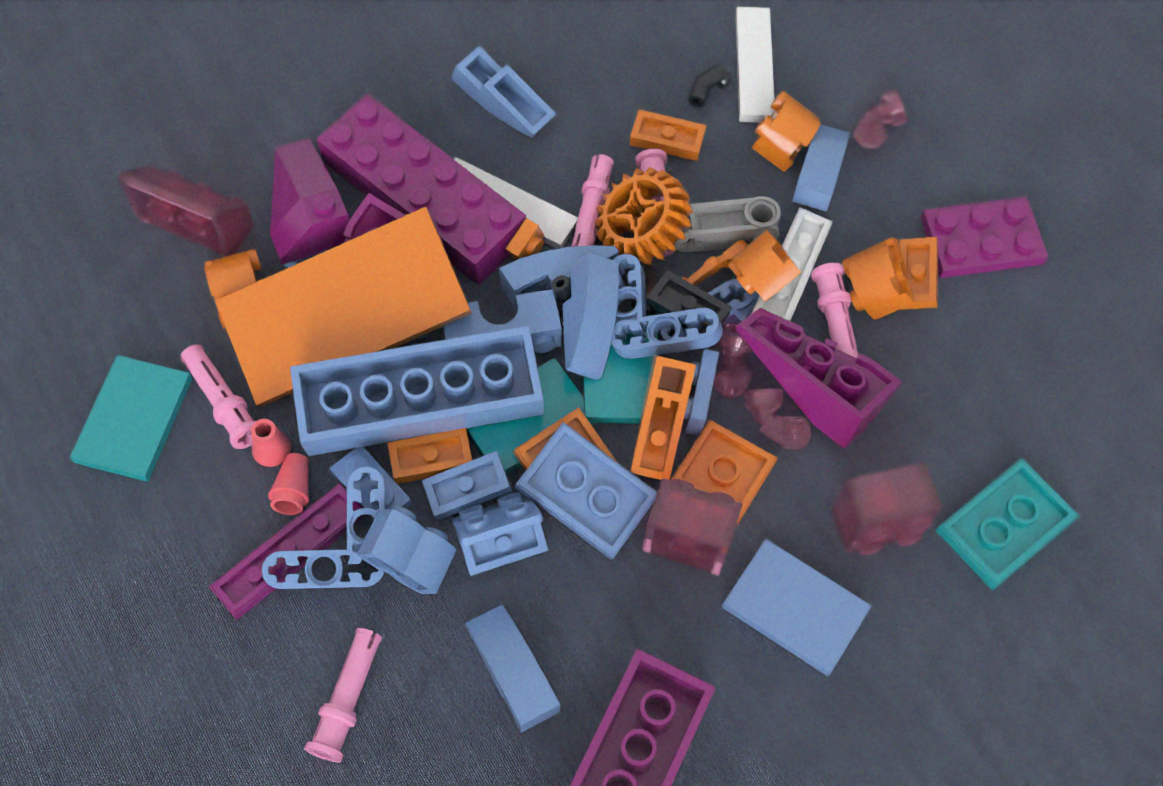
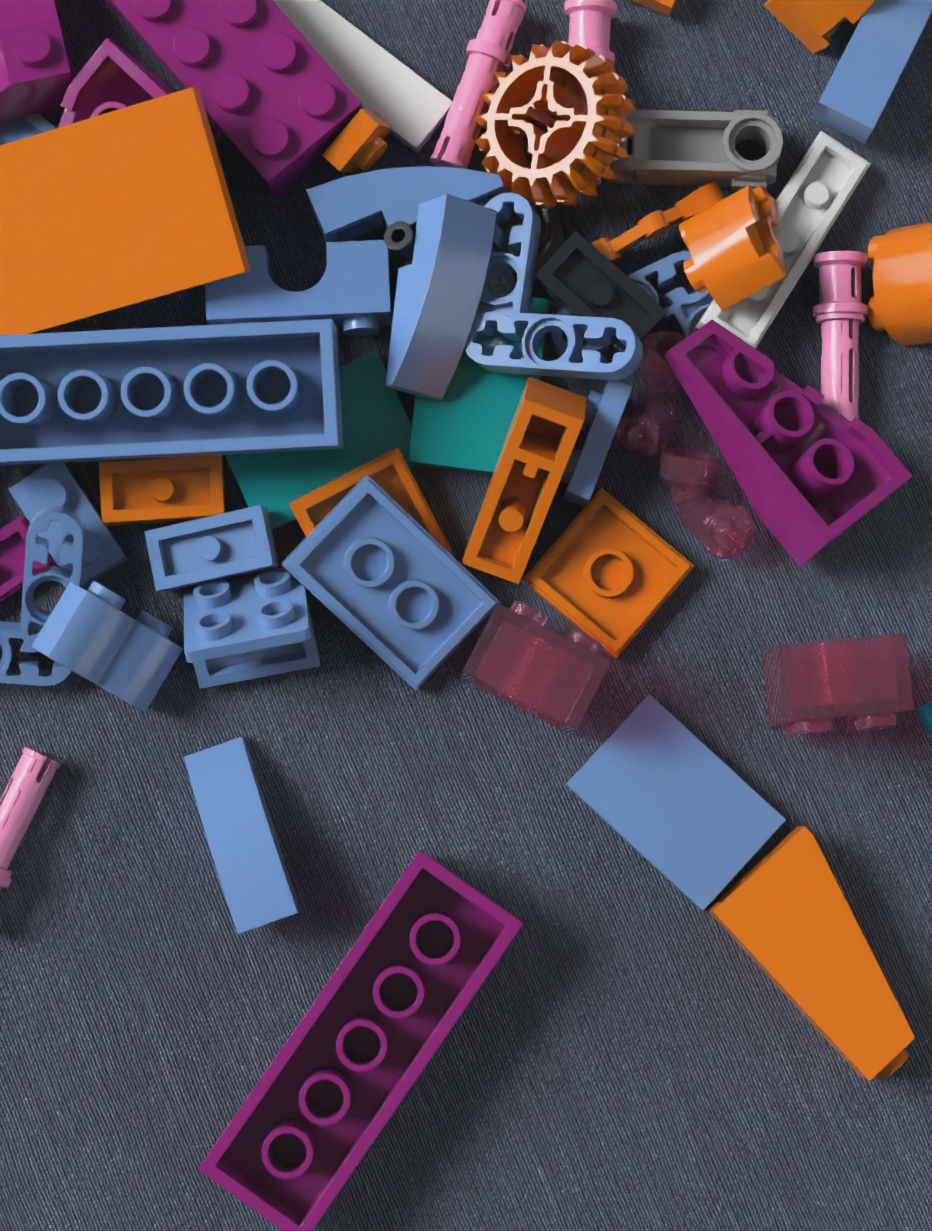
camera: 10 degrees right, 20 degrees up
none -> orange slope [707,826,915,1082]

